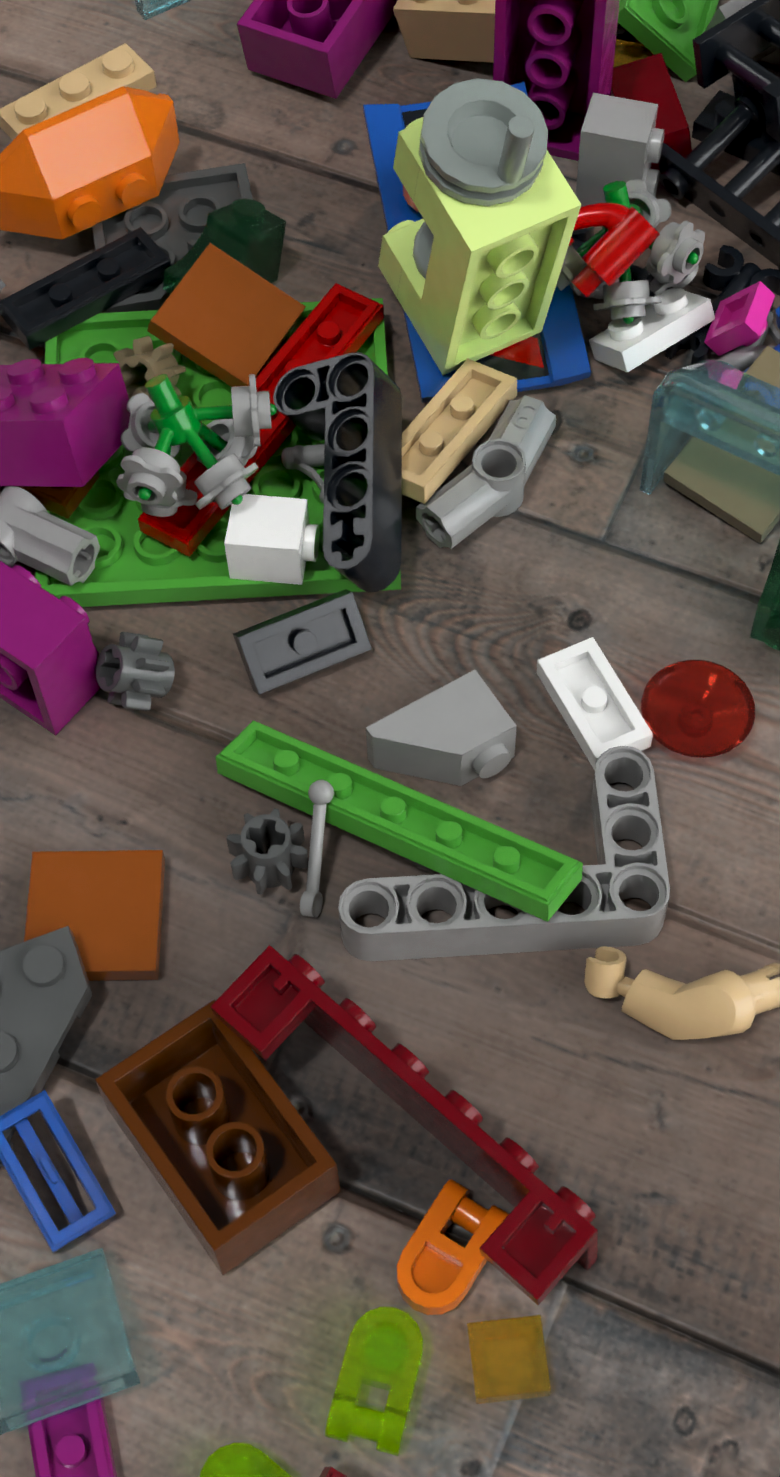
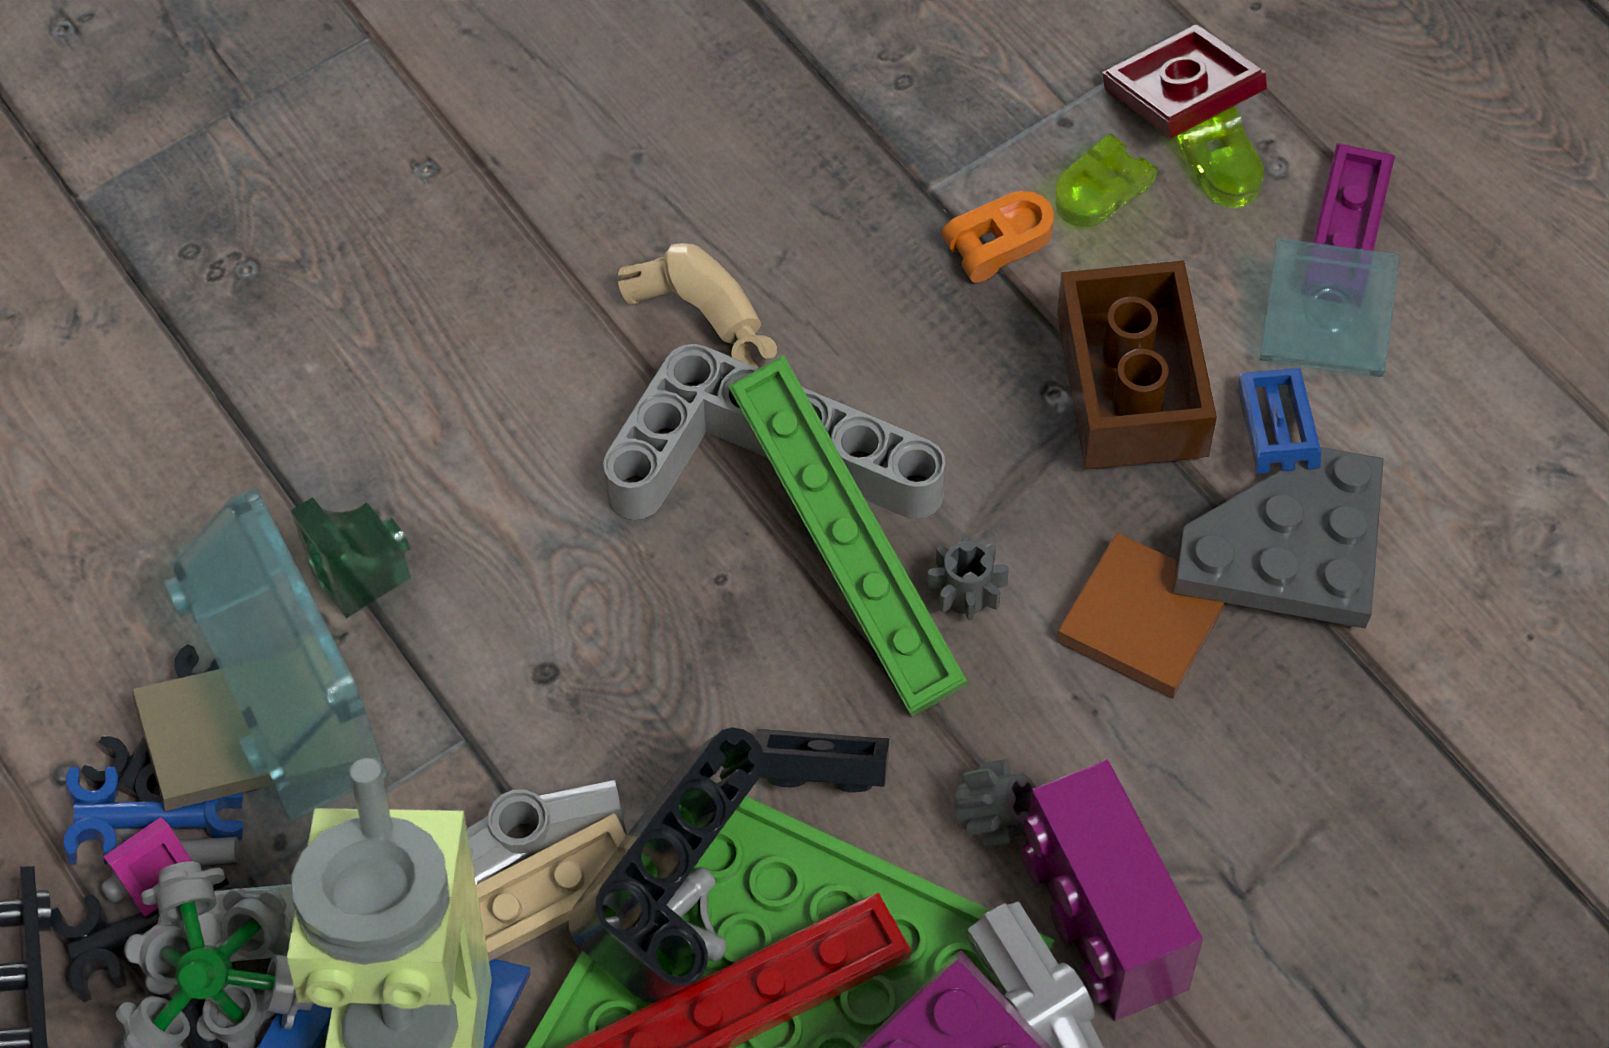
camera: 150 degrees left, 0 degrees up
light grey plant [116,374,277,517] -> none
dark red bracket [210,945,598,1305] -> none
white brick [224,494,320,585] -> none
light grey hinge [300,780,334,918] -> none
light grey slope [366,670,517,786] -> none
clear yellow tile [467,1315,551,1404] -> none
white plate [536,637,653,771] -> none
red plant [569,203,660,298] -> none
clear red piece [641,660,755,758] -> none

